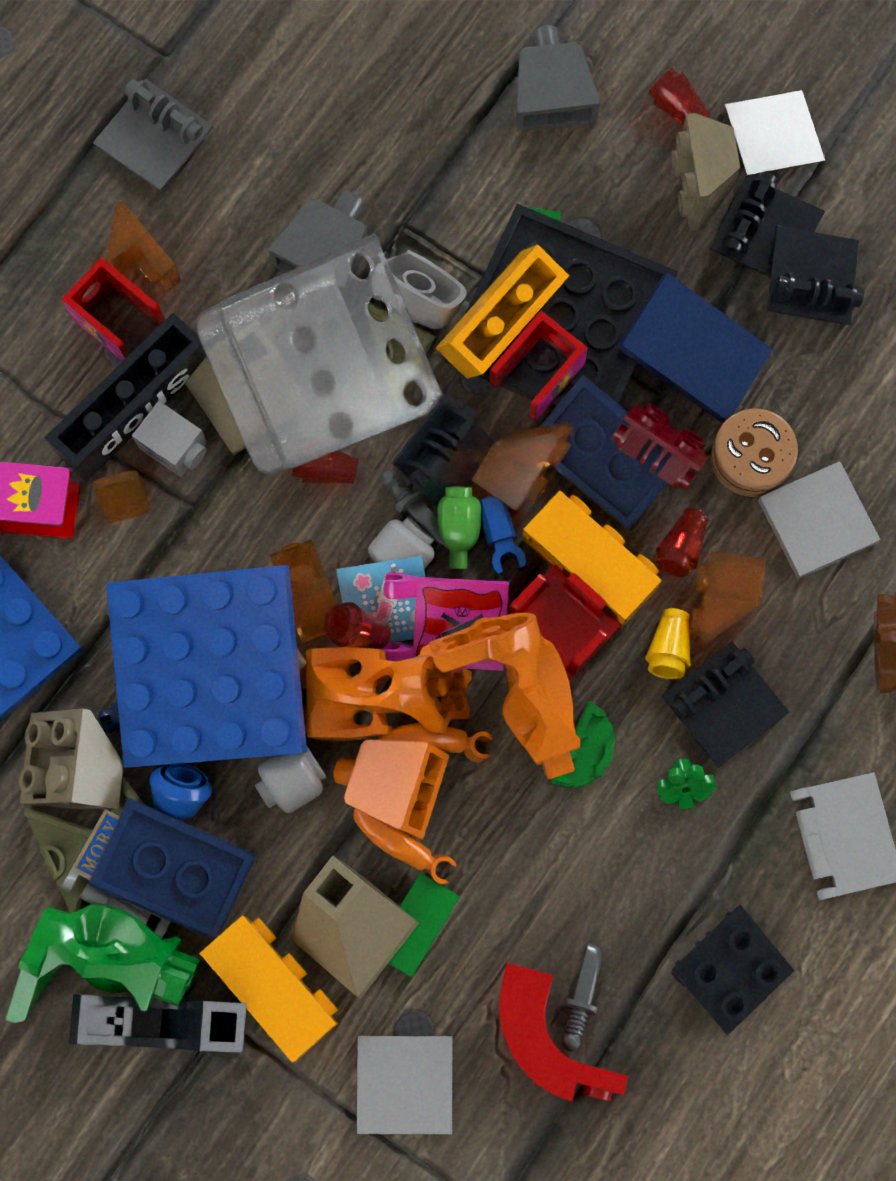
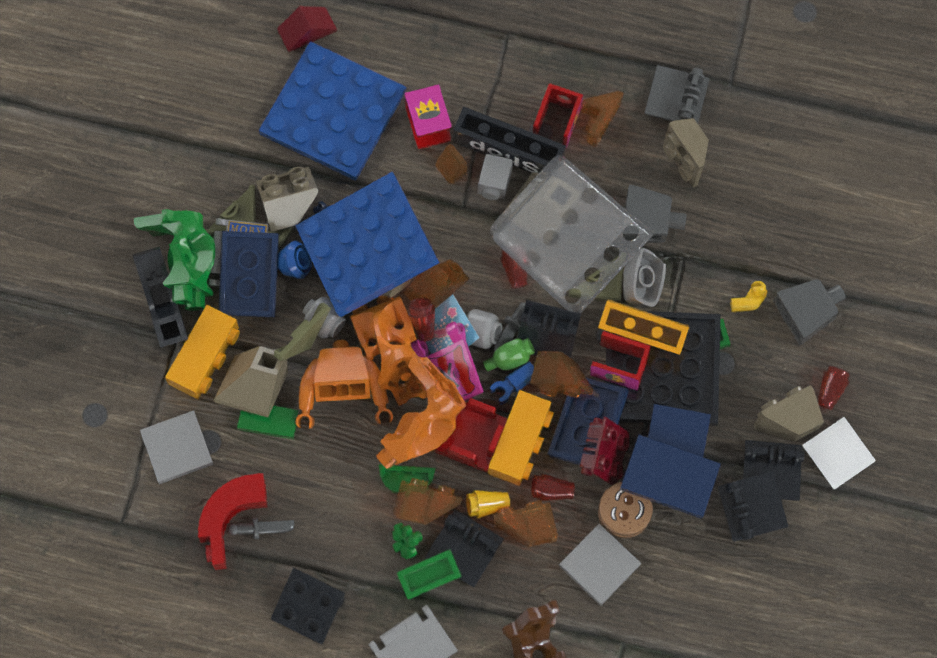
camera: 65 degrees right, 5 degrees down
none -> olive tile [273,302,331,361]
none -> clear orange slope [393,478,462,525]
none -> green tile [397,550,462,600]
none -> dark blue tile [620,435,721,519]
none -> dark tan slope [663,118,709,188]
none -> yellow arm [730,281,767,312]

